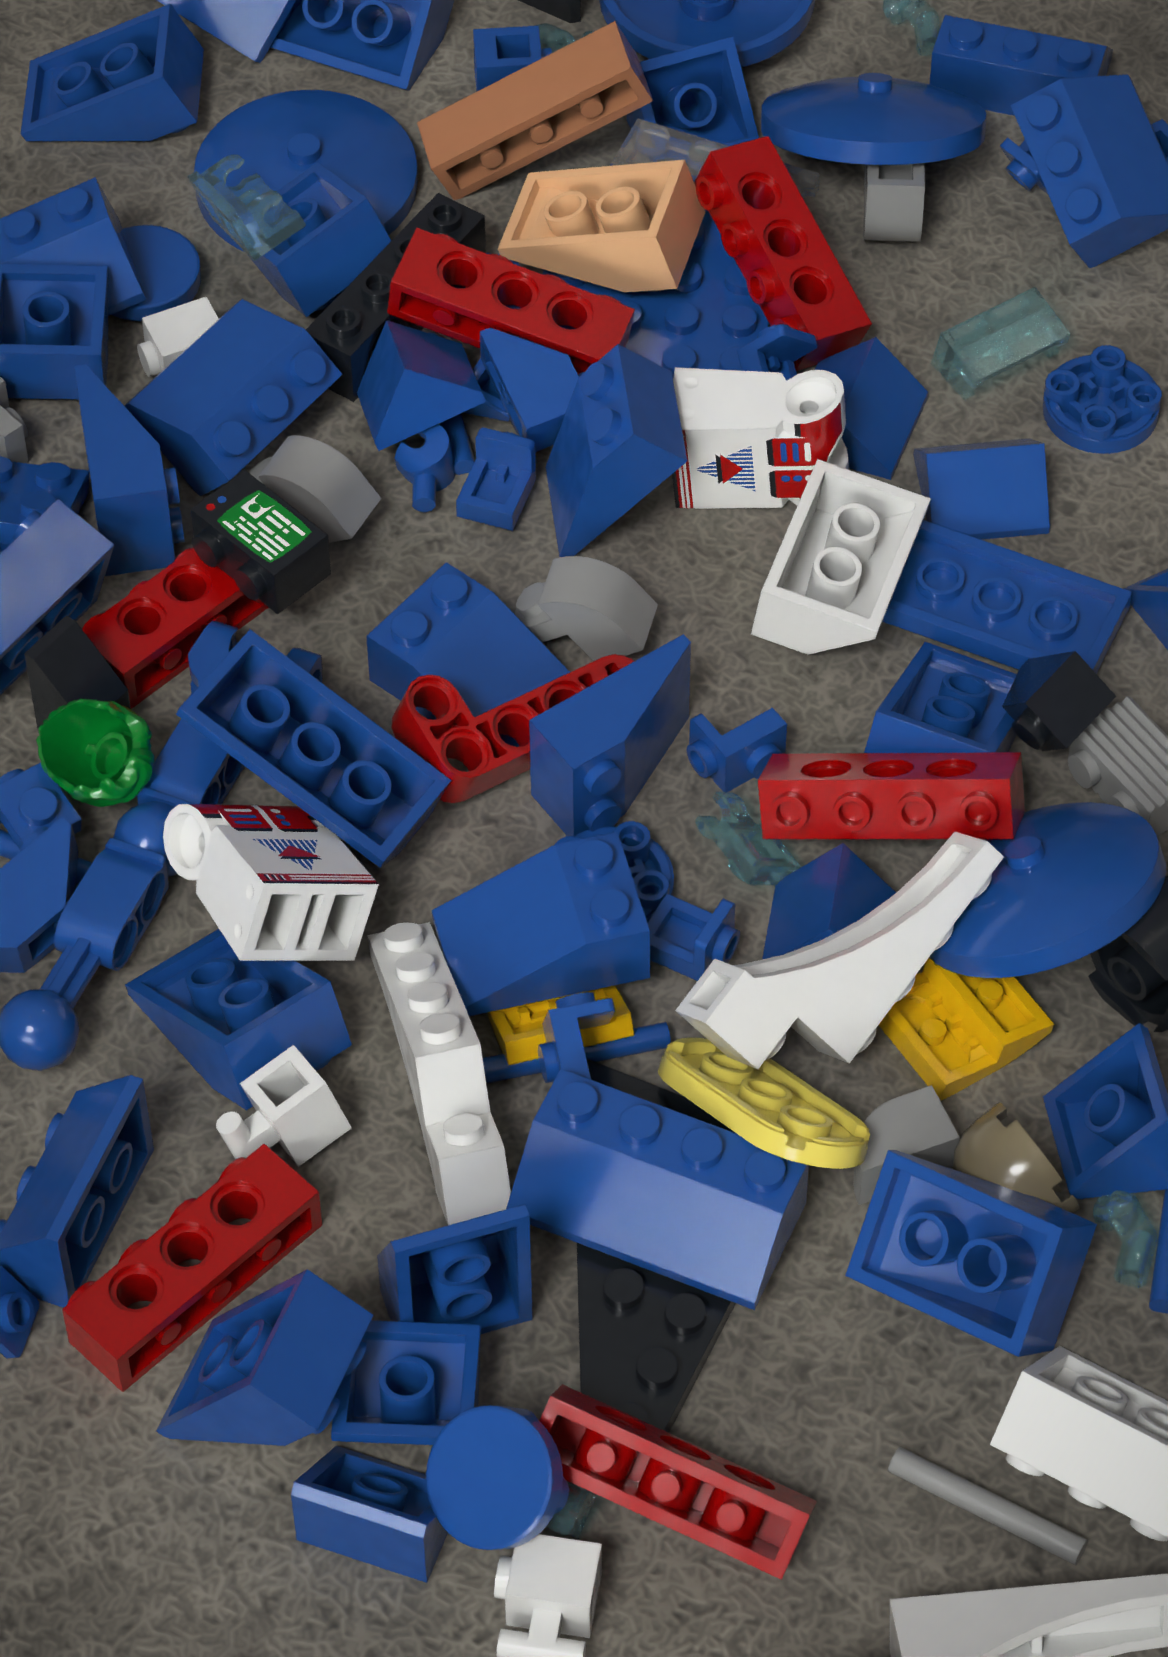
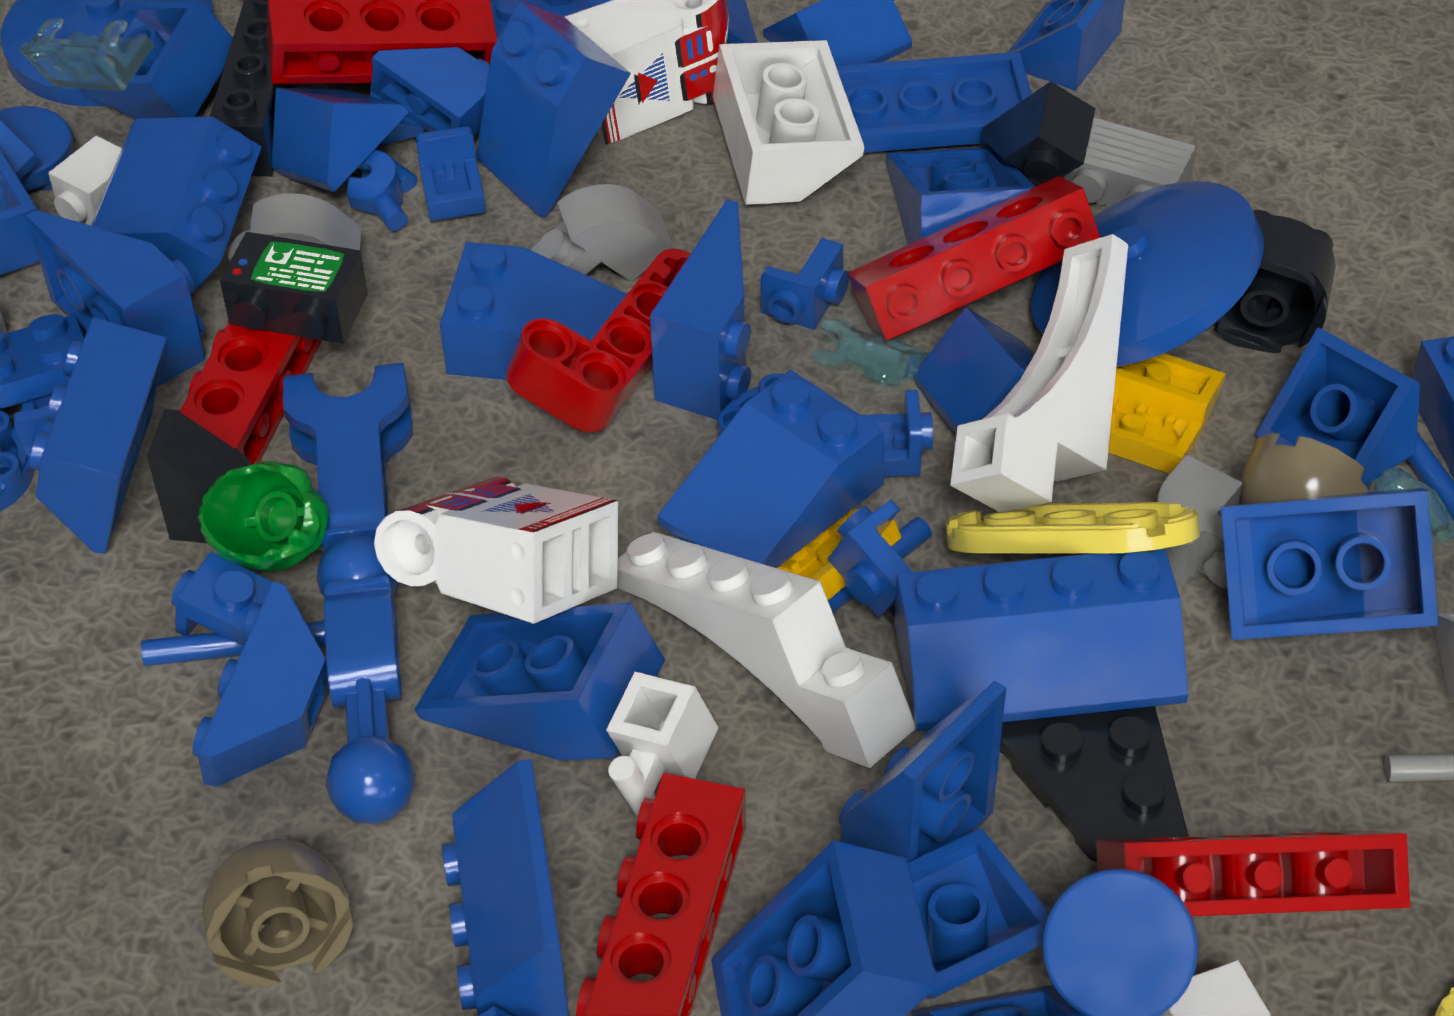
camera: 30 degrees left, 5 degrees down
blue slope [176,629,451,868] -> none

